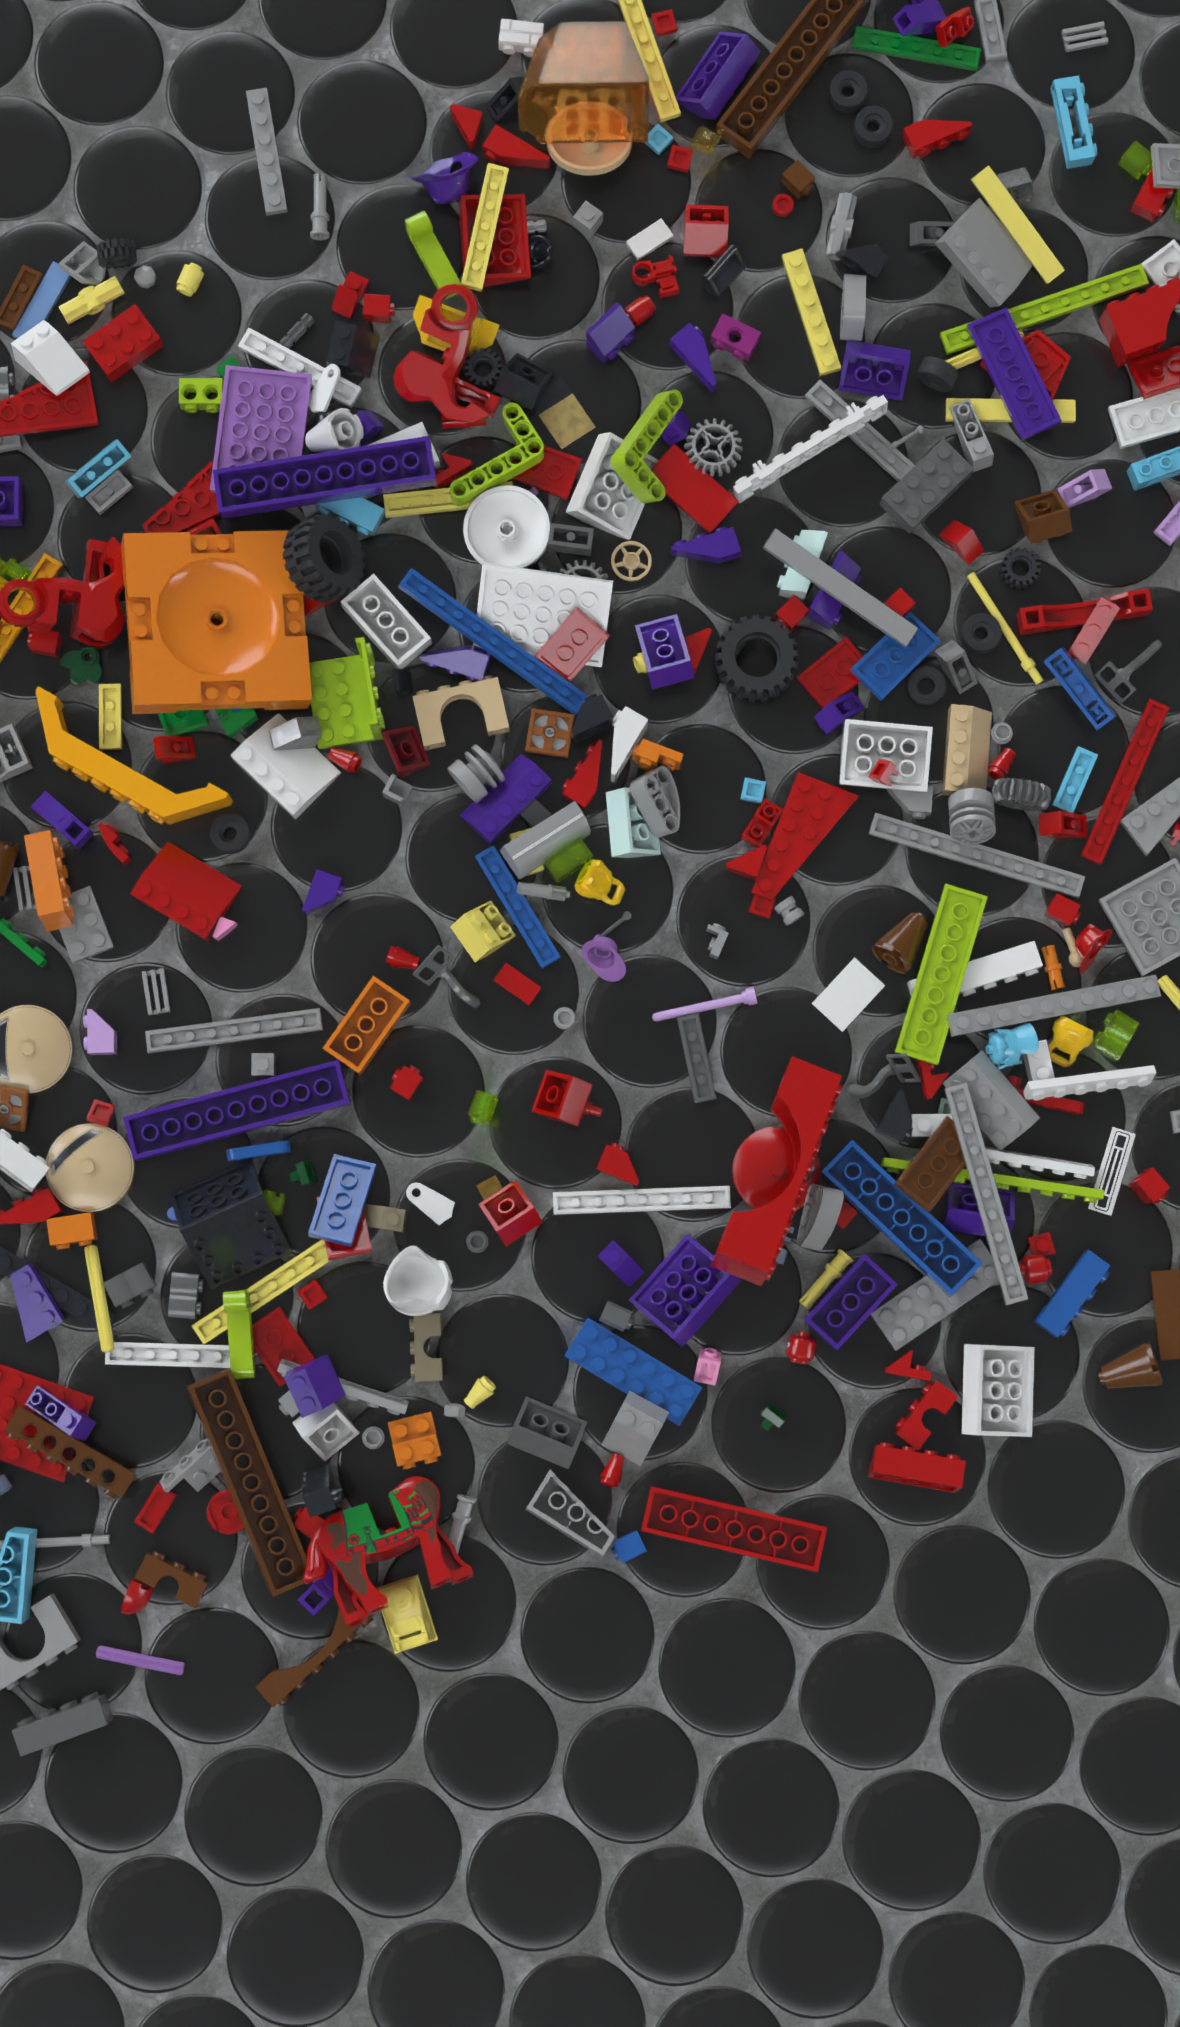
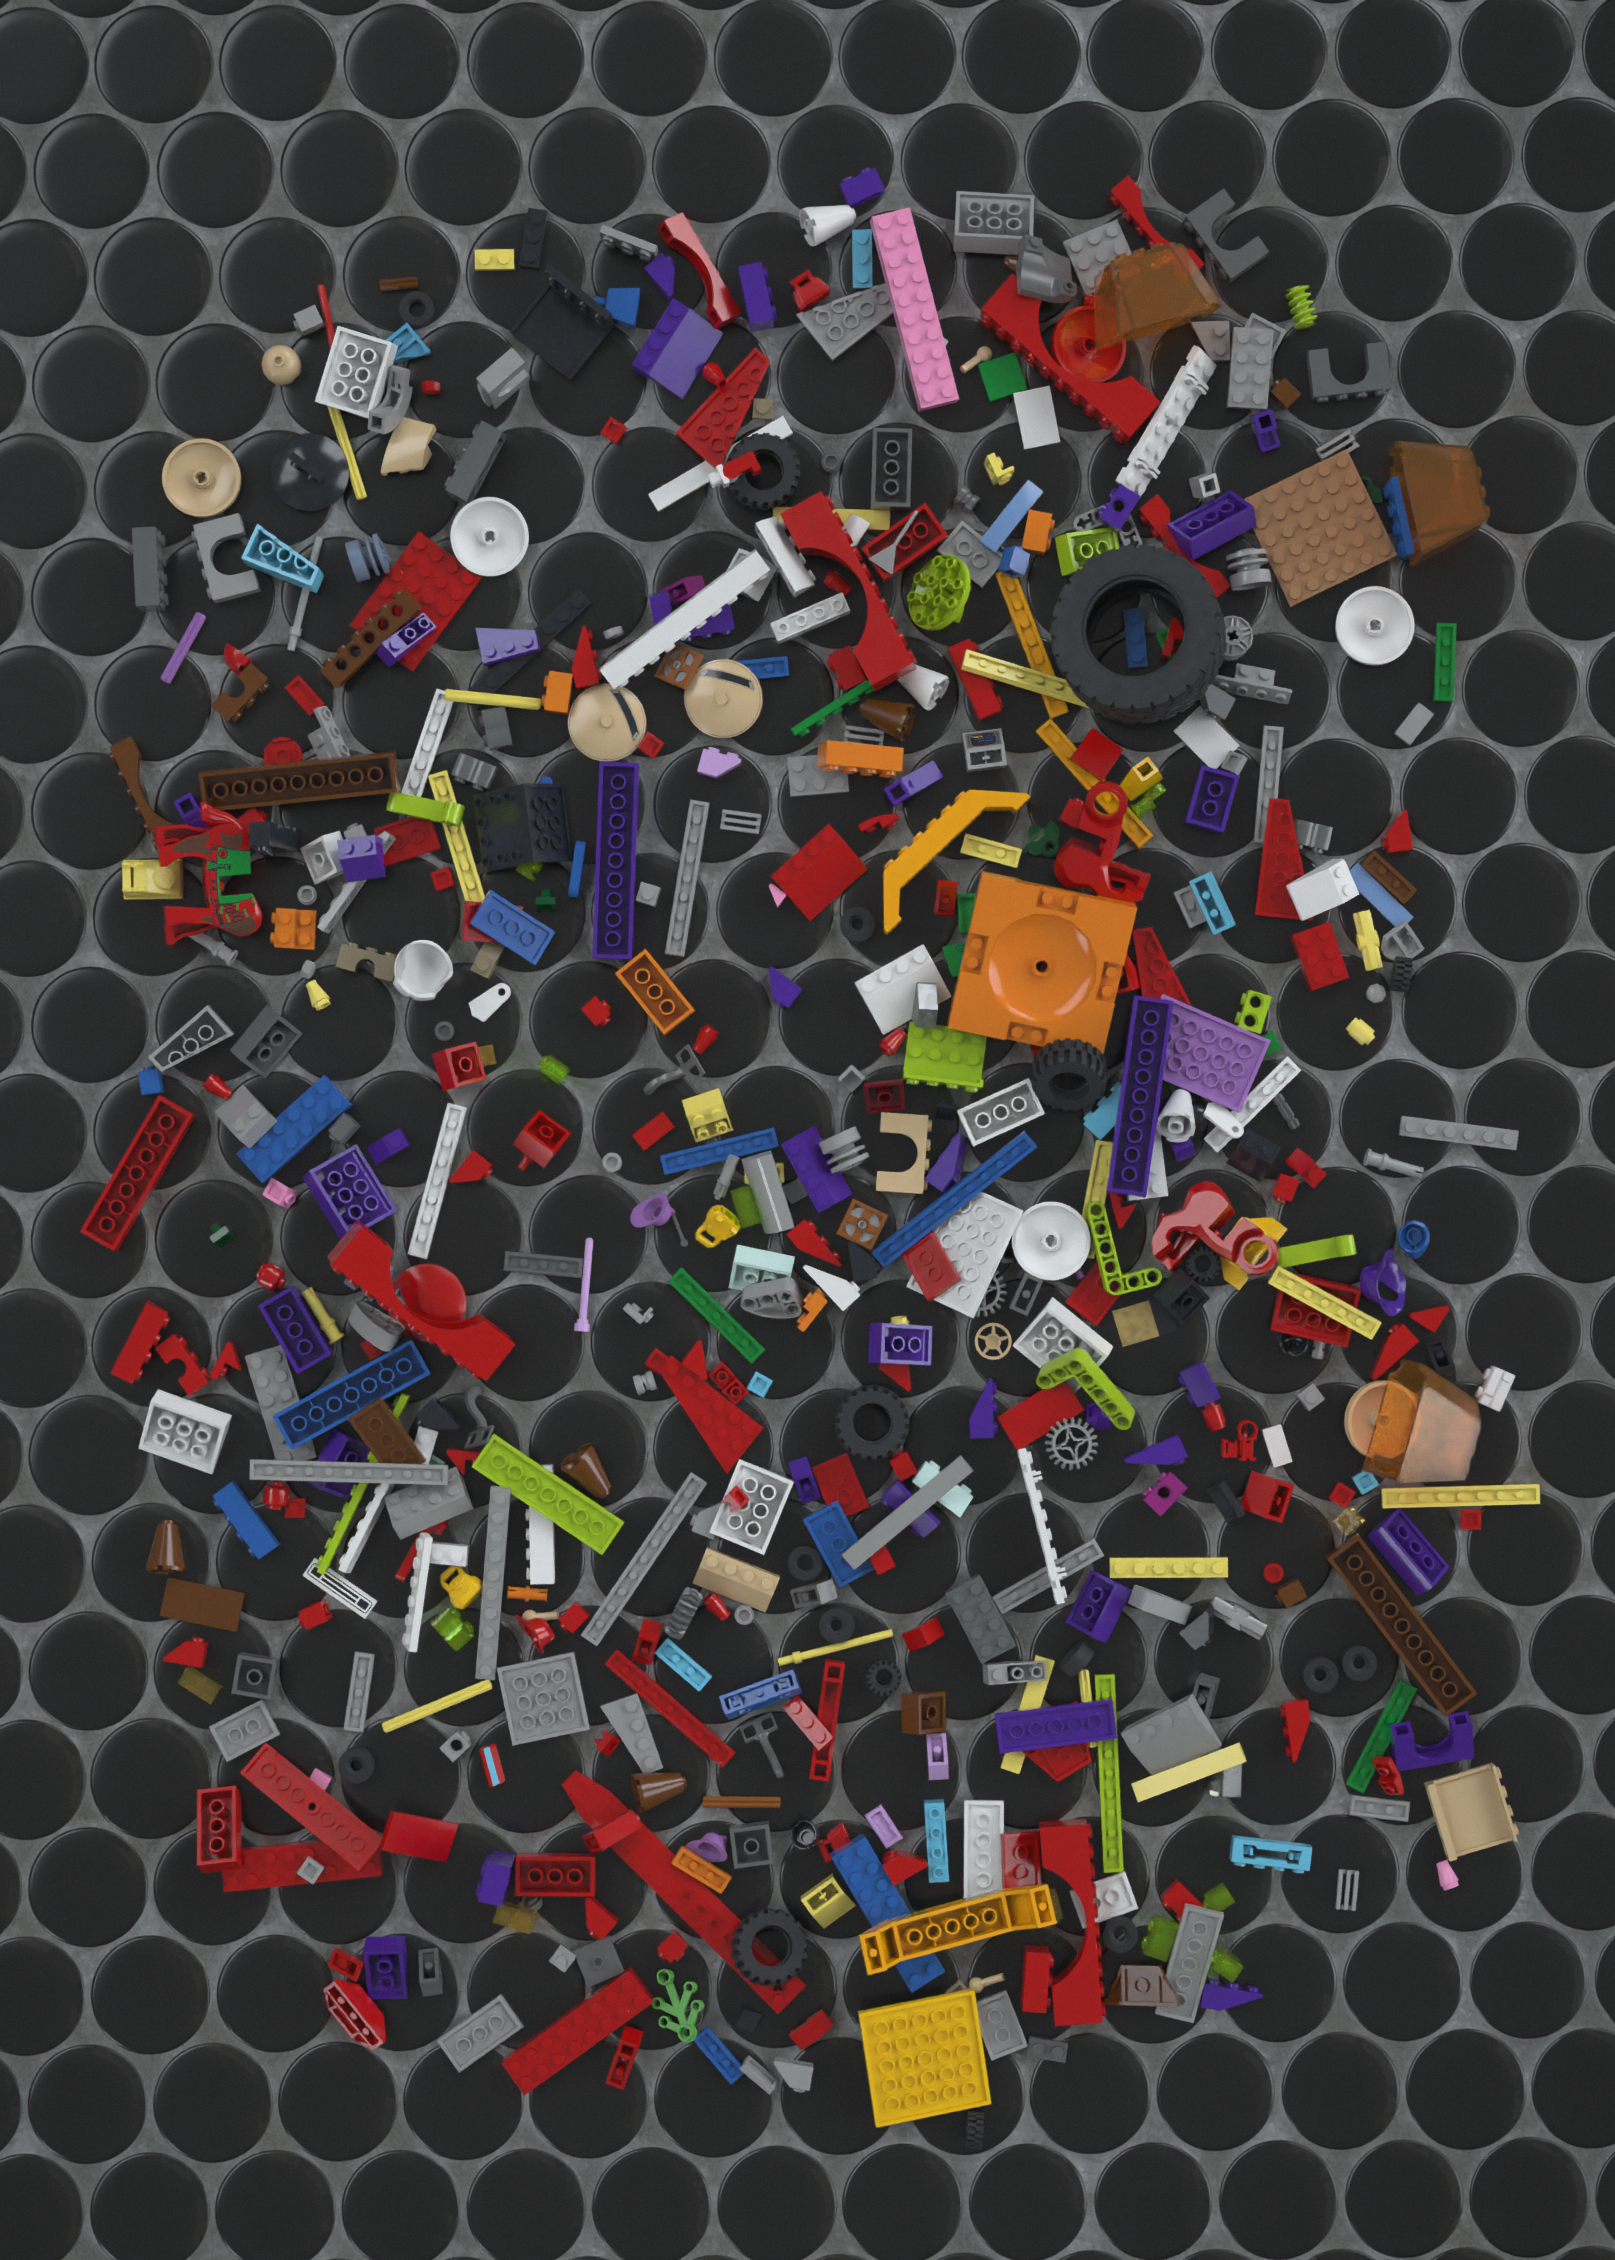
camera: 110 degrees right, 5 degrees up
white sticker [812,957,885,1032] -> none
light grey hinge [890,425,925,450] -> none
light grey wheel [948,788,996,844] -> none
medium azure hat [986,1023,1039,1069] -> none
none -> green tile [668,1267,765,1363]
none -> blue hair [1397,1220,1430,1259]

